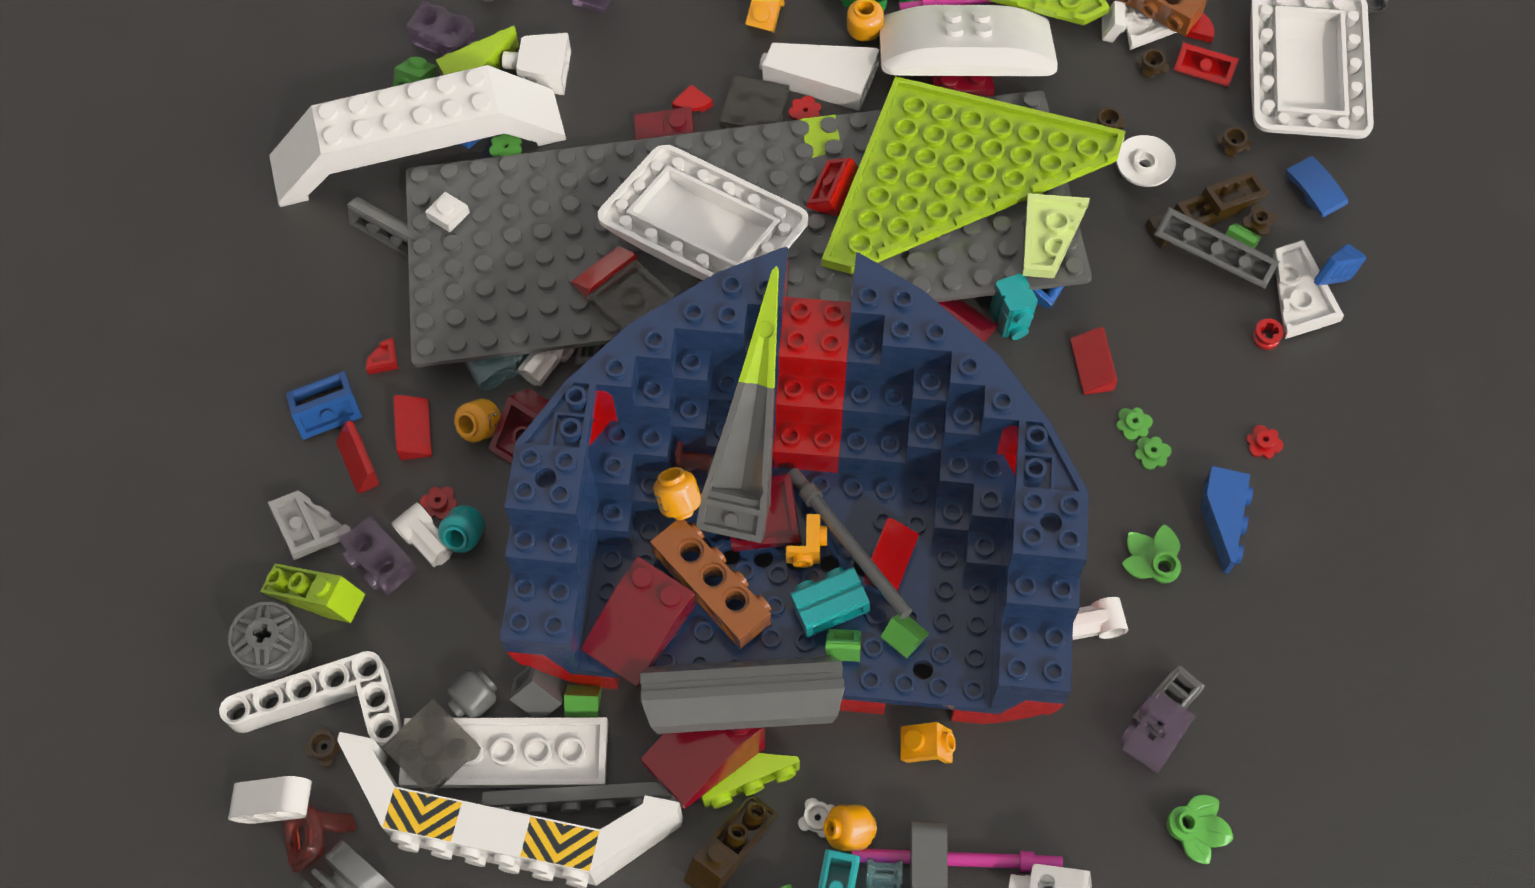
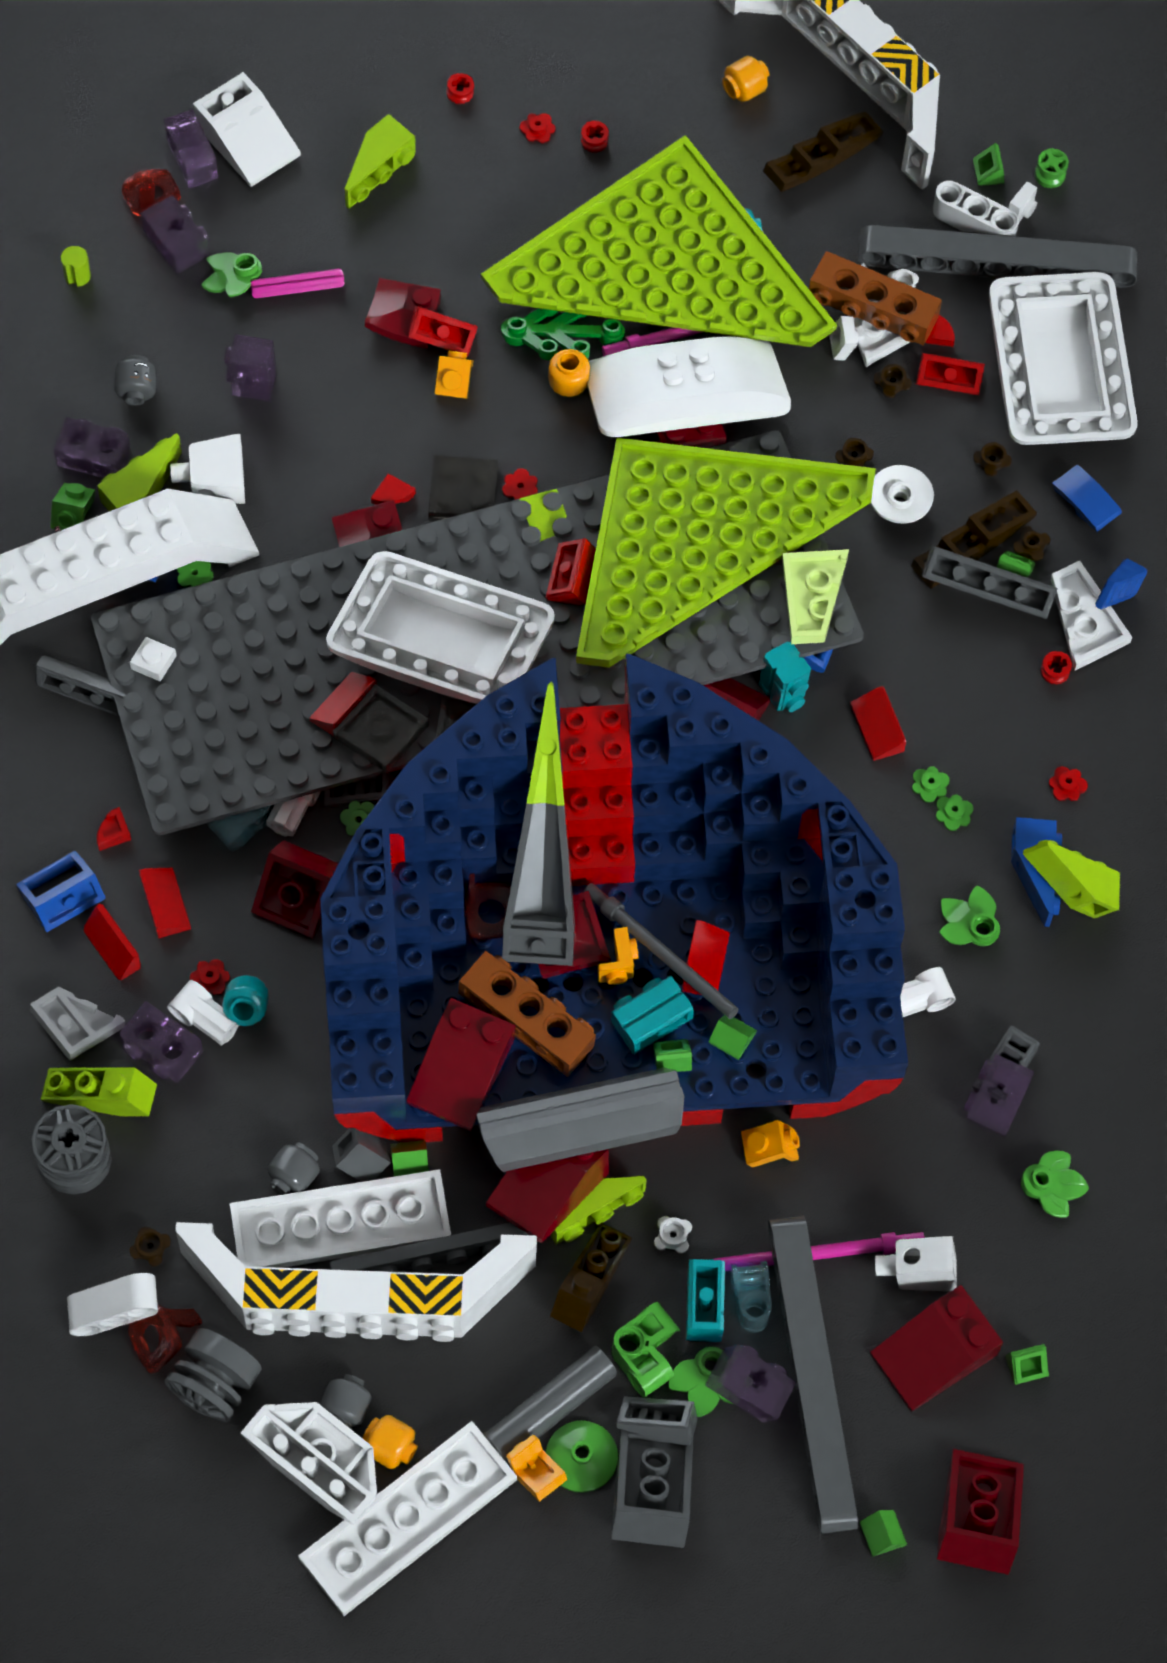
camera: 15 degrees left, 0 degrees up
white beam [219,651,403,751] -> none
clear smoke plate [382,699,481,794] -> none
light orange head [454,398,501,443] -> none
light orange head [653,467,701,520] -> none
white slope [759,43,880,111] -> none
light orange head [823,804,877,851] -> none
none -> lime slope [1023,840,1120,919]

